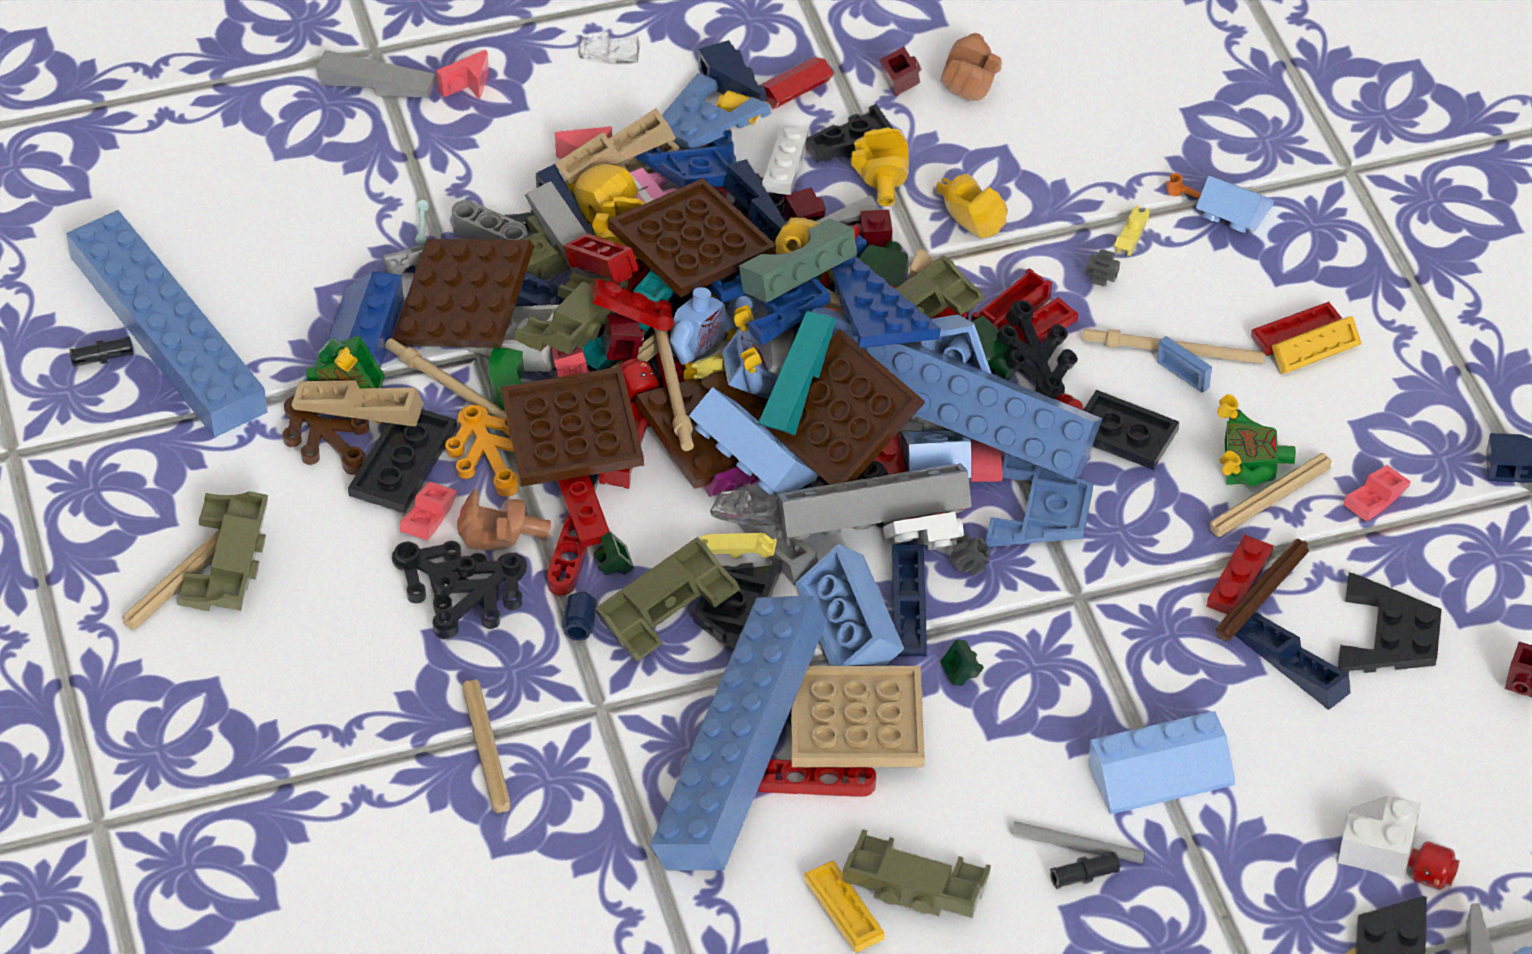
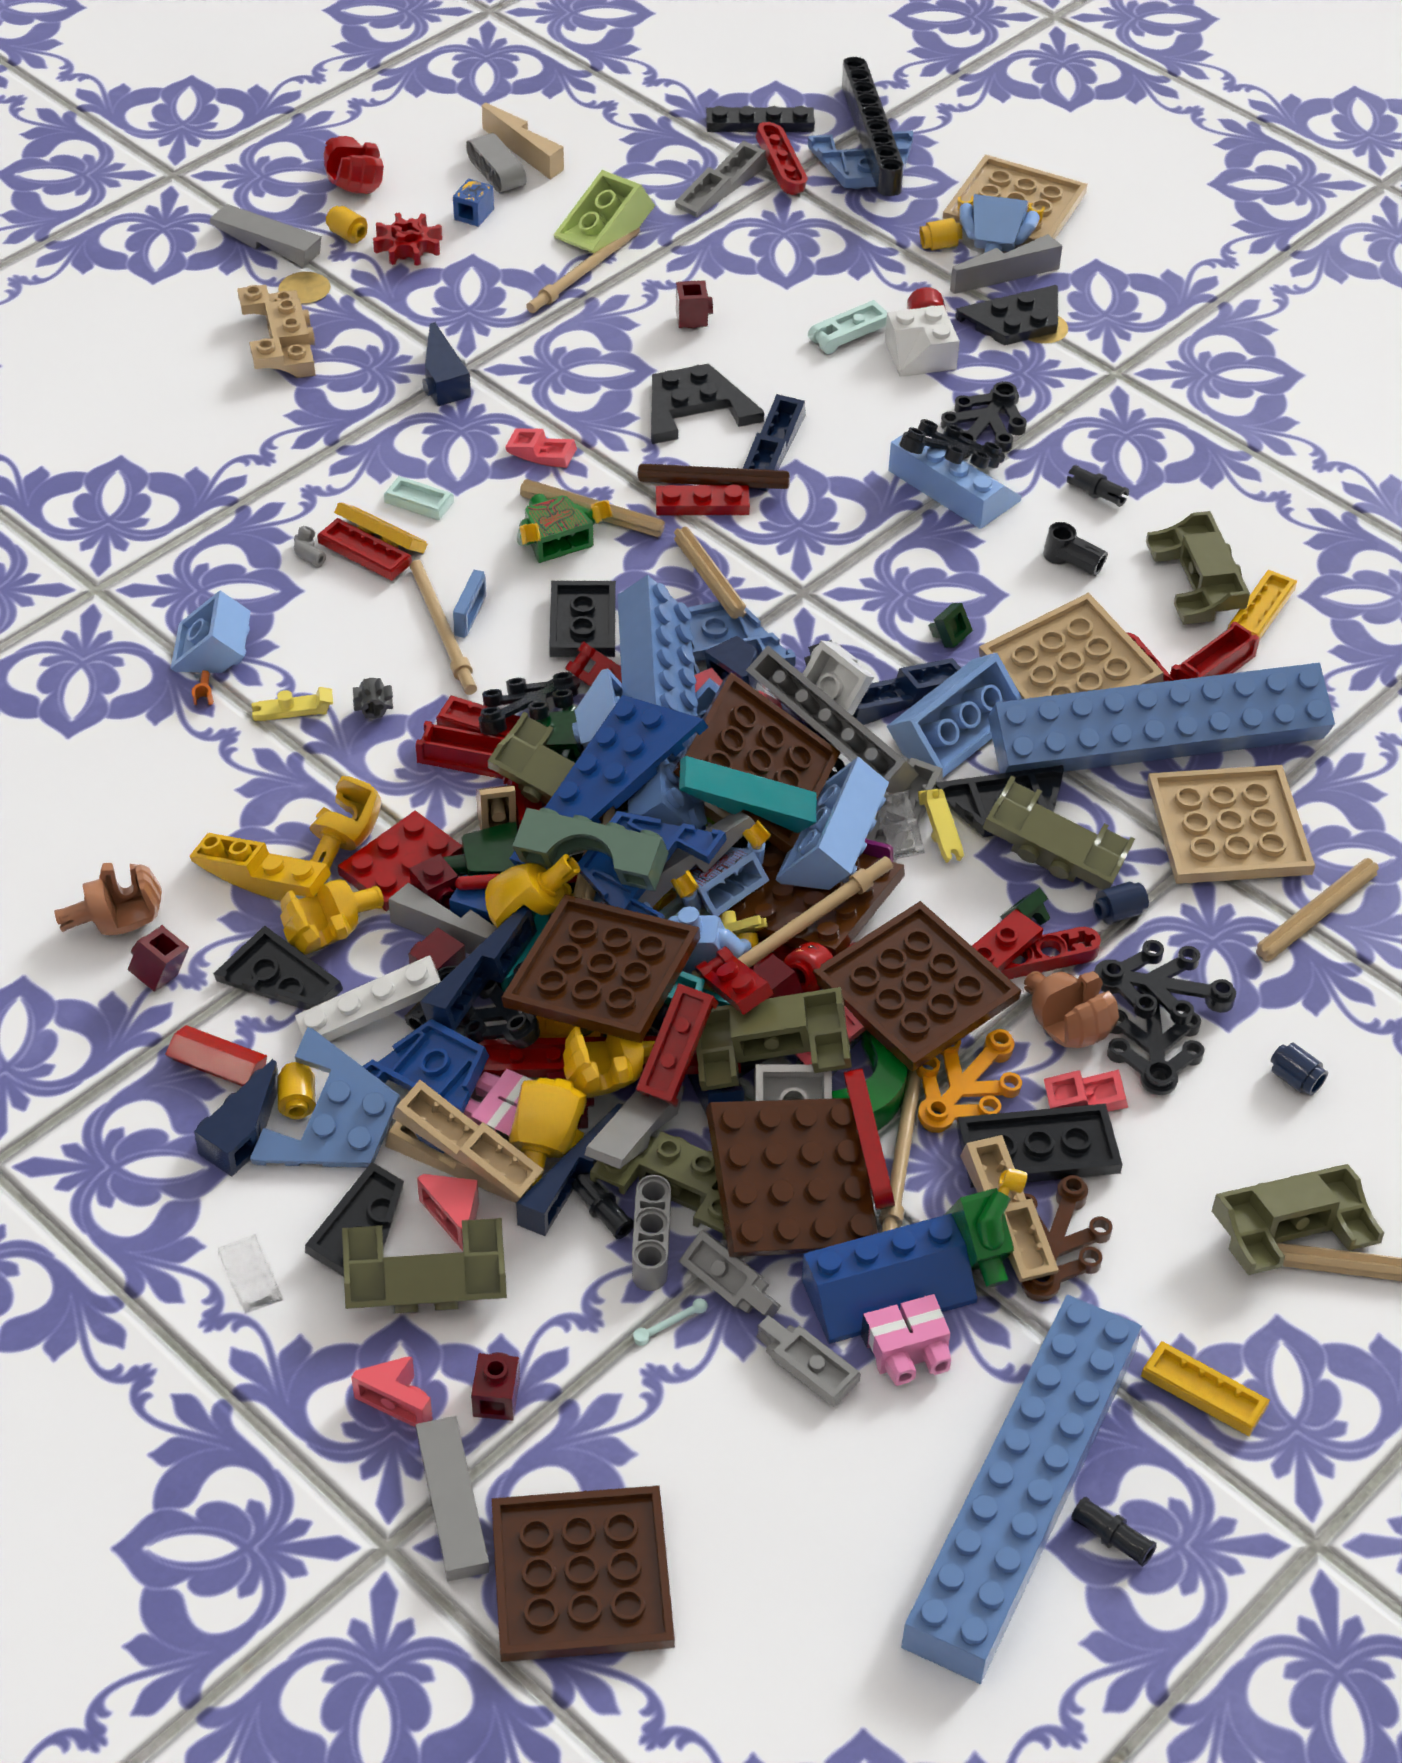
camera: 120 degrees left, 0 degrees up
light grey bar [1012,821,1145,864] -> none
none -> yellow slope [190,833,331,901]
none -> light grey arm [294,526,326,567]
none -> black wing [305,1162,404,1276]
none -> red plate [338,810,462,912]
none -> olive bracket [342,1218,507,1313]
none -> light aqua tile [384,476,454,520]
none -> dark red brick [471,1352,520,1421]
none -> reddish brown plate [491,1485,675,1662]
none -> tan axle [674,526,746,619]
none -> dark blue slope [705,636,759,689]
none -> light grey hinge [757,1315,861,1407]
none -> light aqua plate [808,300,887,354]
none -> red beam [843,1068,895,1210]
none -> bright pink hips [861,1294,951,1386]
none -> black plant [899,419,1005,469]
none -> black plant [941,381,1027,458]
none -> black piece [1043,522,1108,577]
none -> yellow plate [1141,1341,1270,1437]
none -> tan plate [1147,765,1315,884]
none -> red container [1170,621,1260,680]
none -> dark blue brick [1270,1042,1328,1095]

